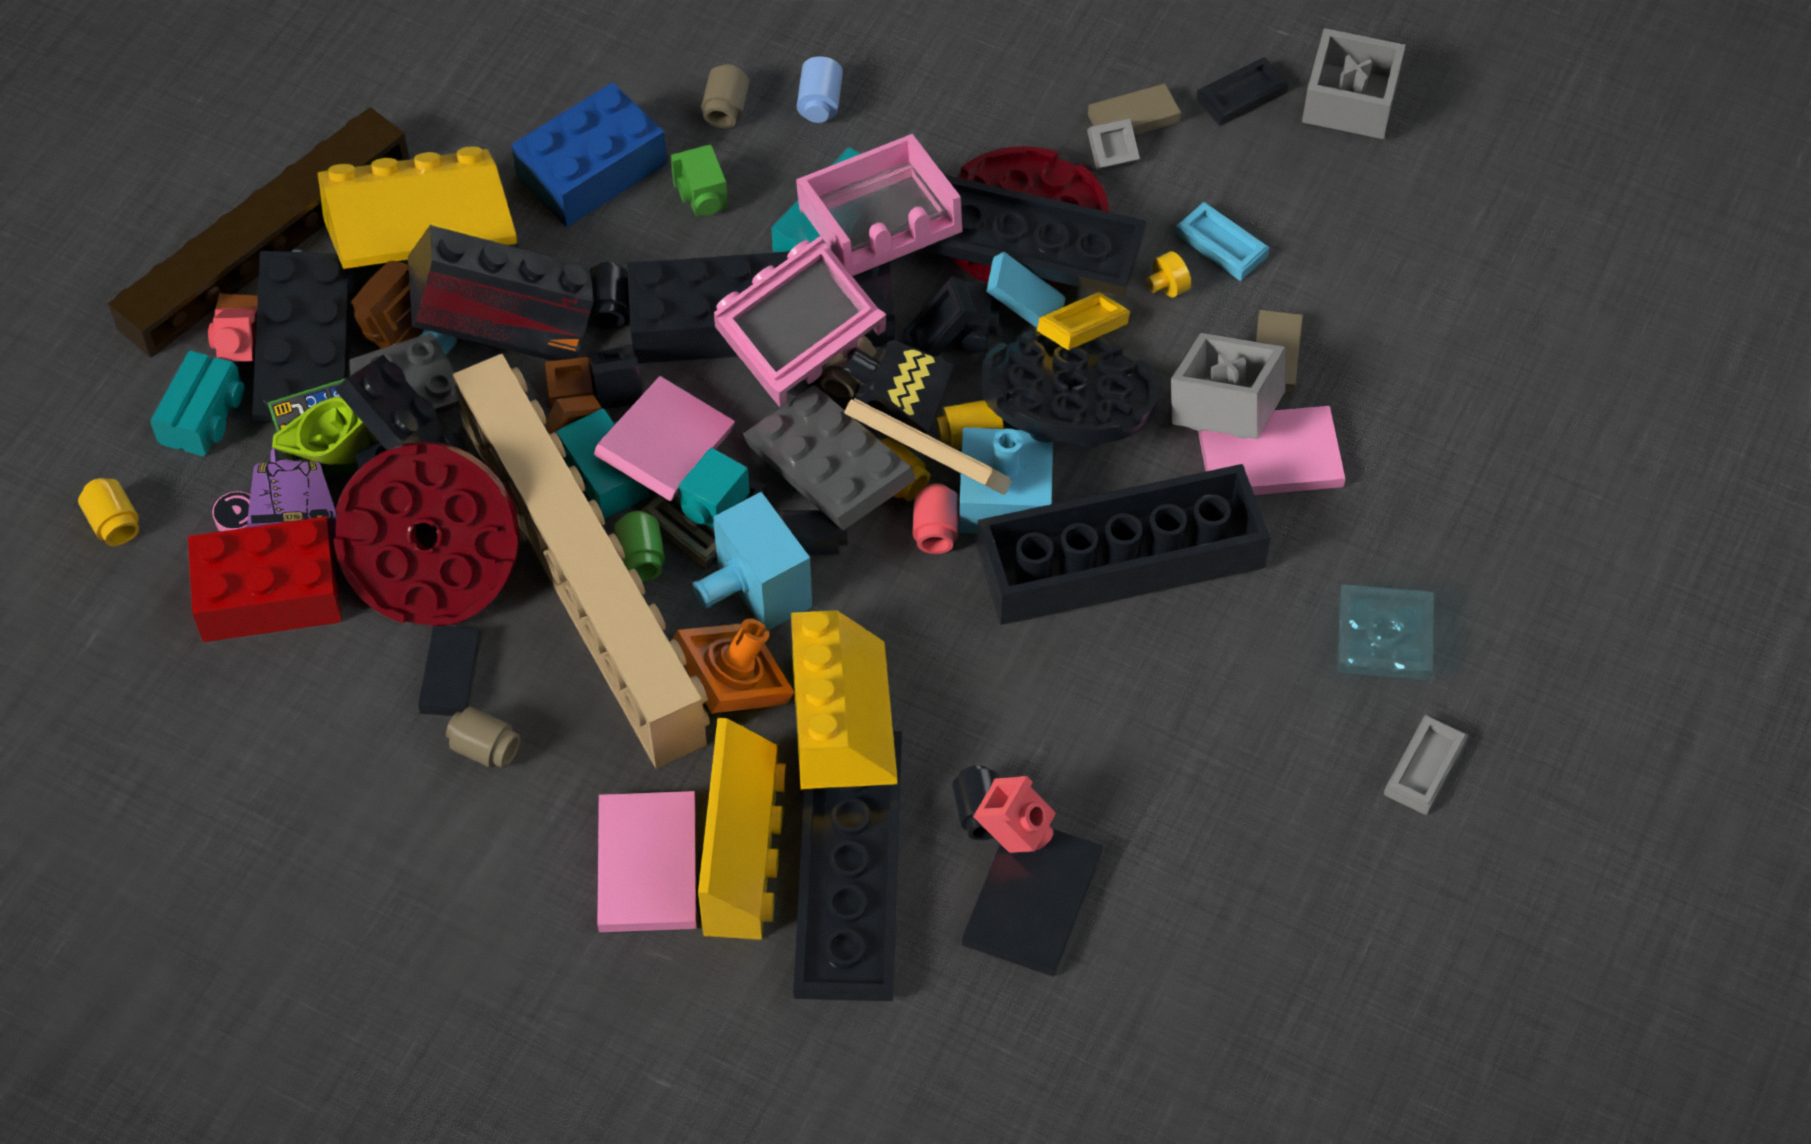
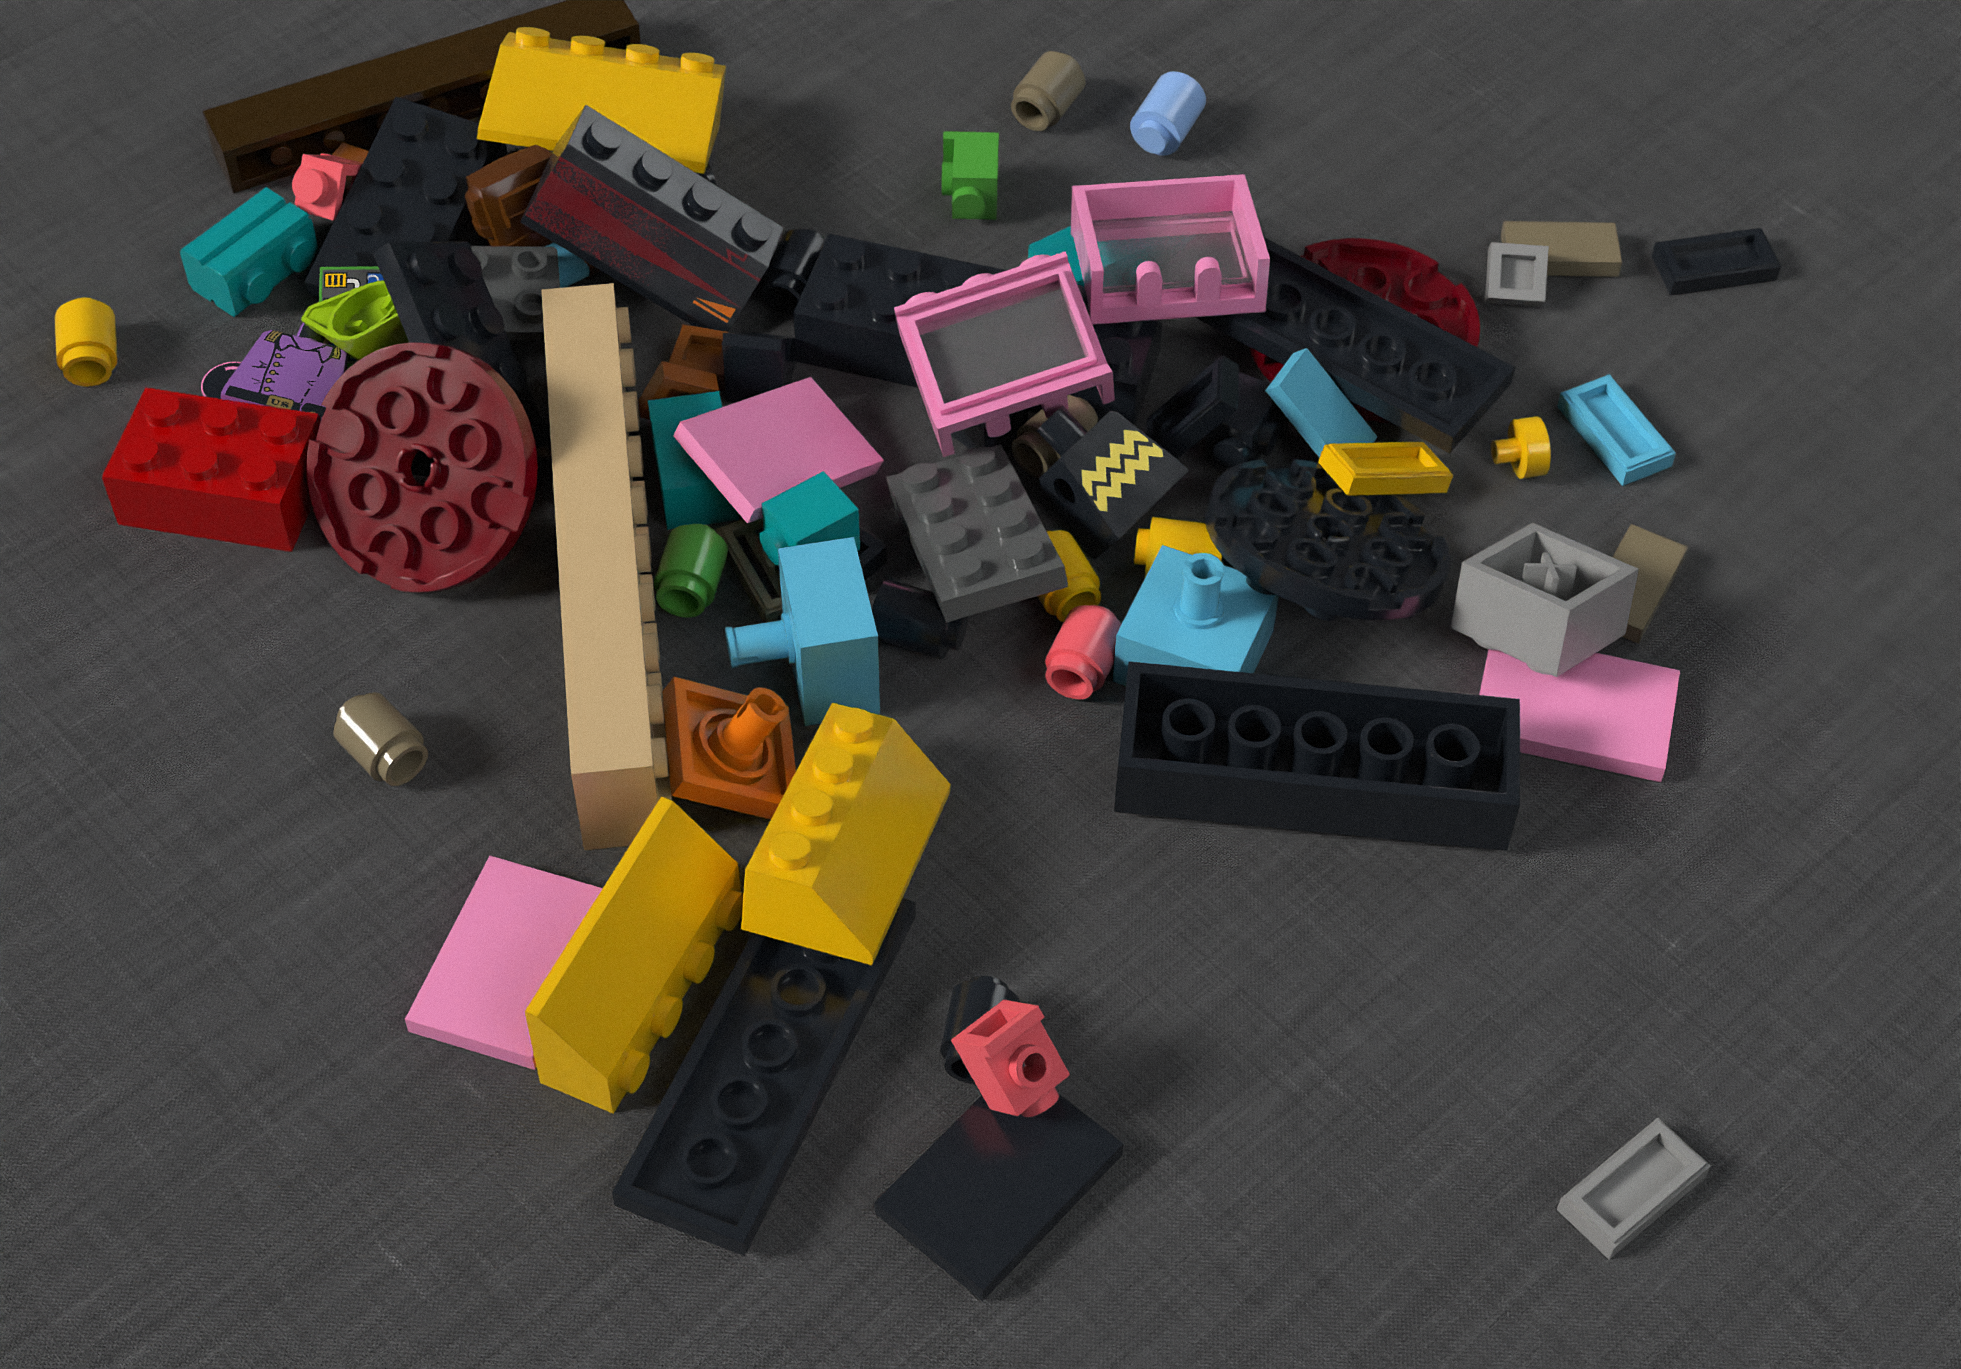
camera: 20 degrees right, 5 degrees down
black tile [418,625,481,716] -> none
blue brick [511,82,667,227] -> none
tan tile [844,399,1012,496] -> none
light grey brick [1302,28,1406,139] -> none
clear light blue plate [1337,584,1434,681] -> none

